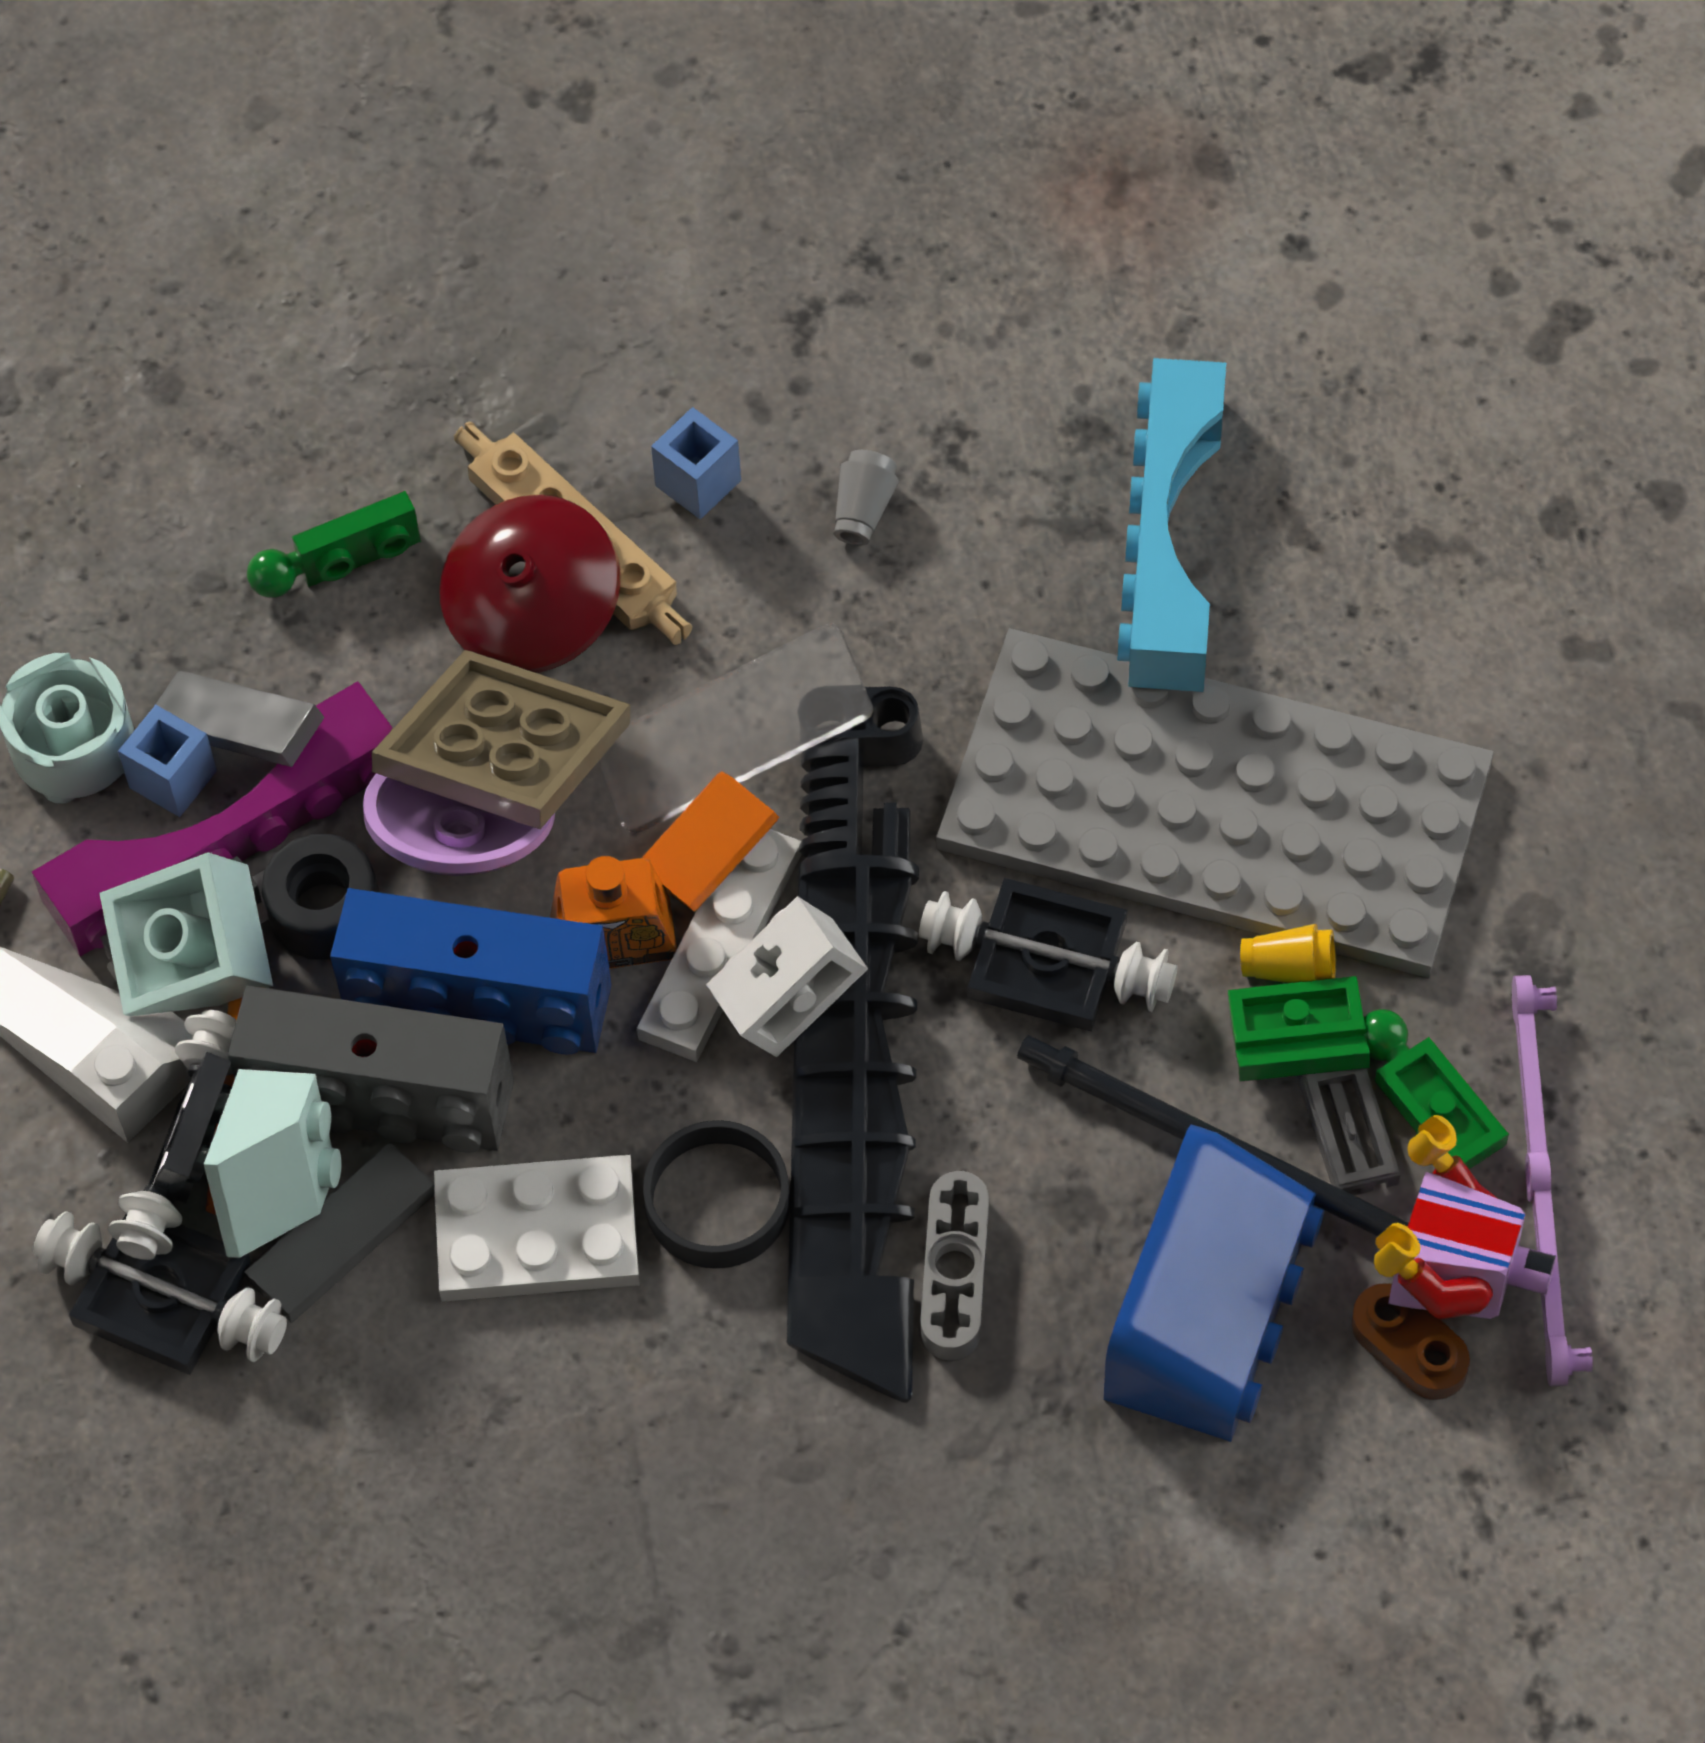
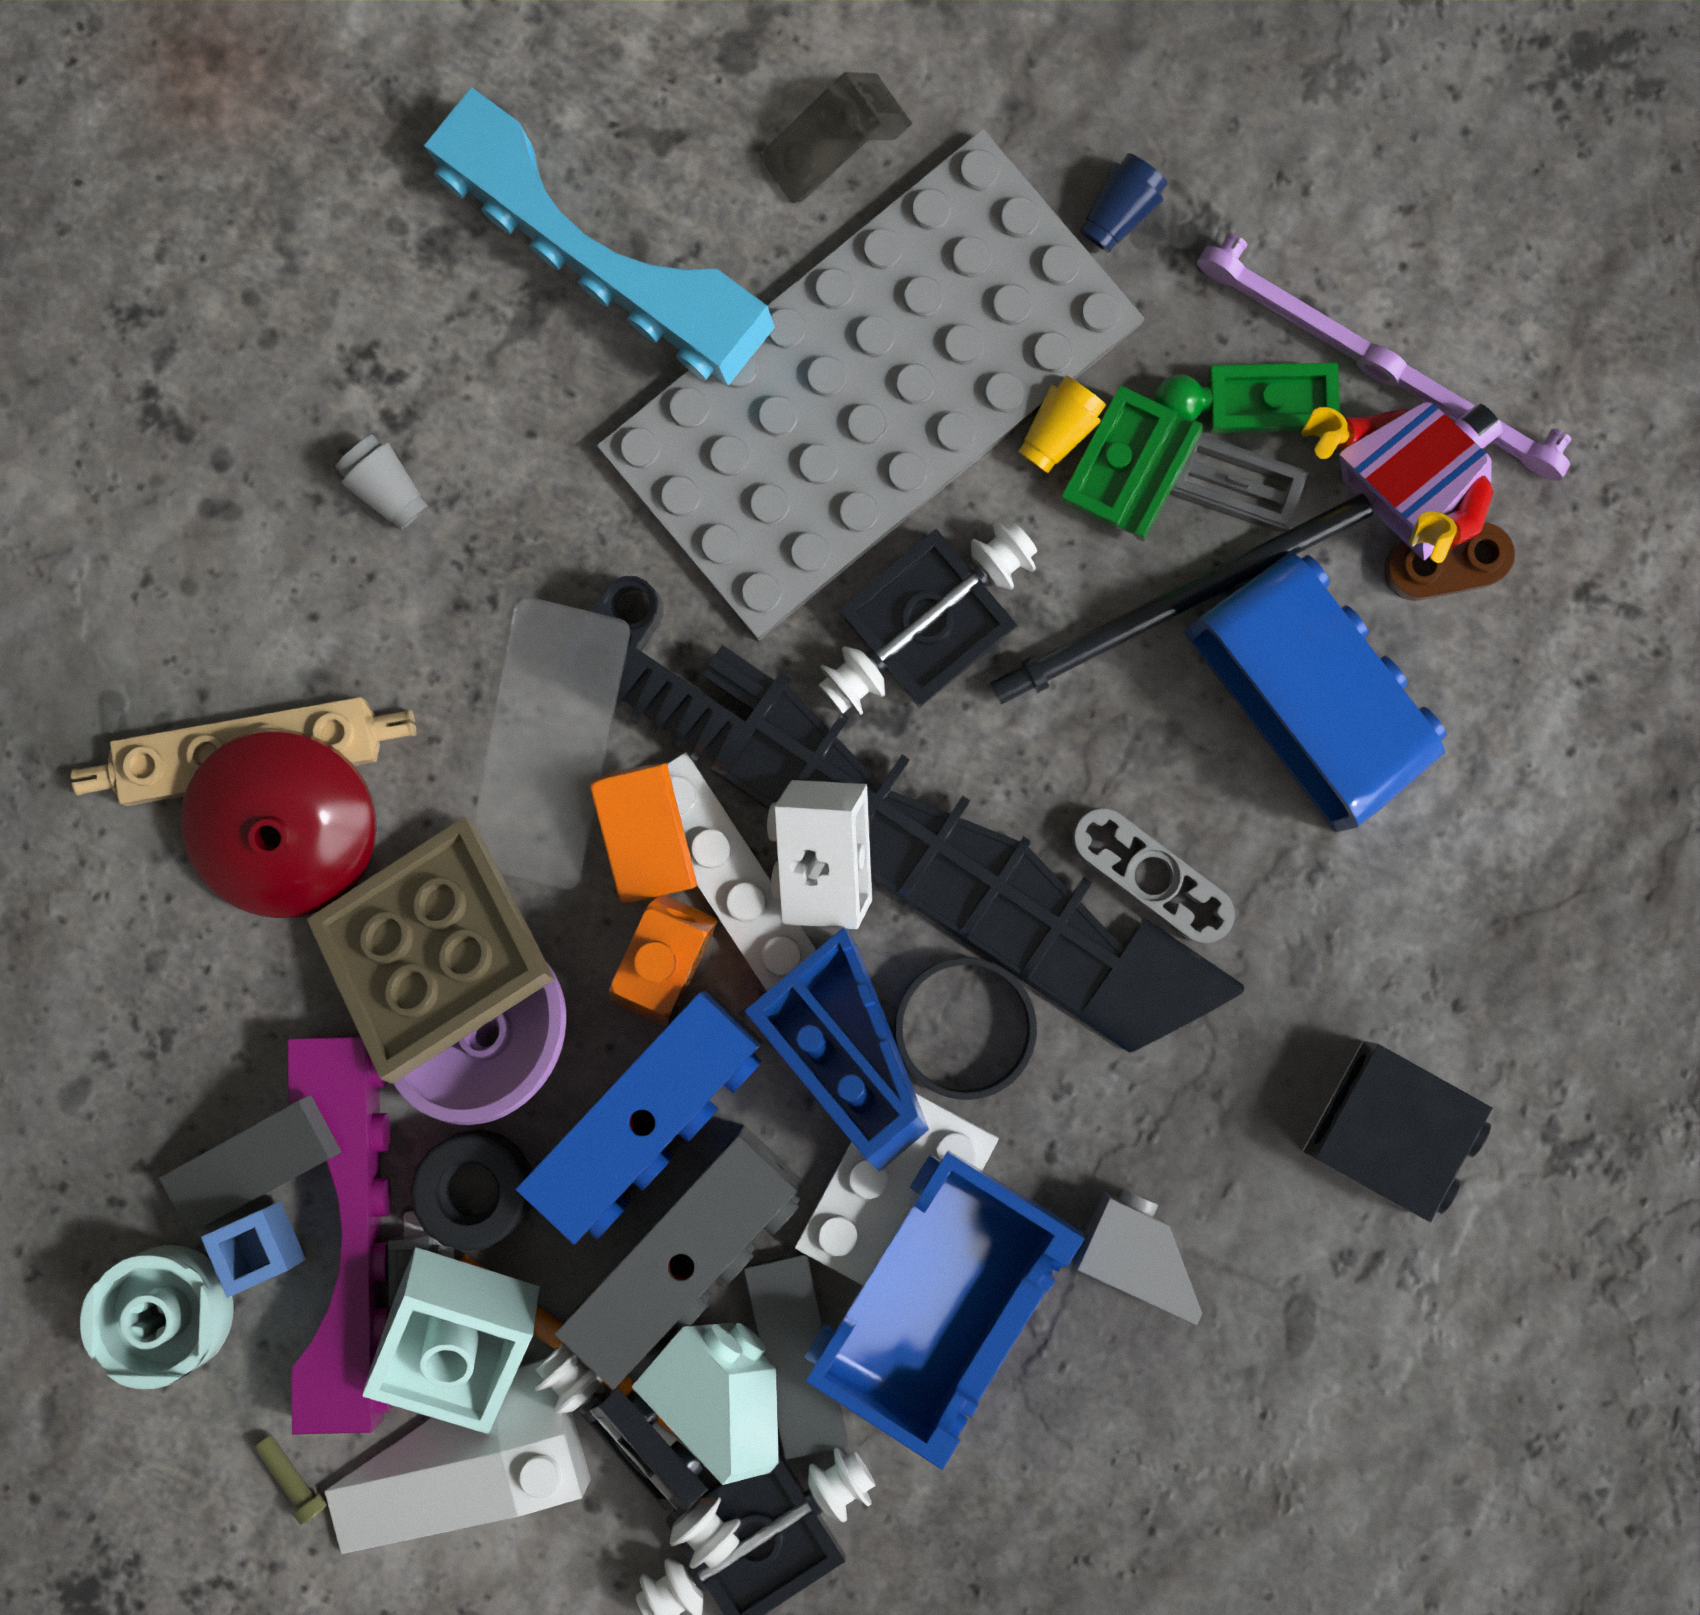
camera: 60 degrees left, 25 degrees up
green plate [247,491,421,598] -> none
medium blue brick [651,407,741,520] -> none
none -> blue wedge [745,927,929,1172]
none -> clear smoke bracket [760,72,912,203]
none -> blue windscreen [804,1150,1084,1470]
none -> light grey slope [1072,1188,1202,1325]
none -> dark blue cone [1080,153,1168,253]
none -> black piece [1302,1040,1493,1223]

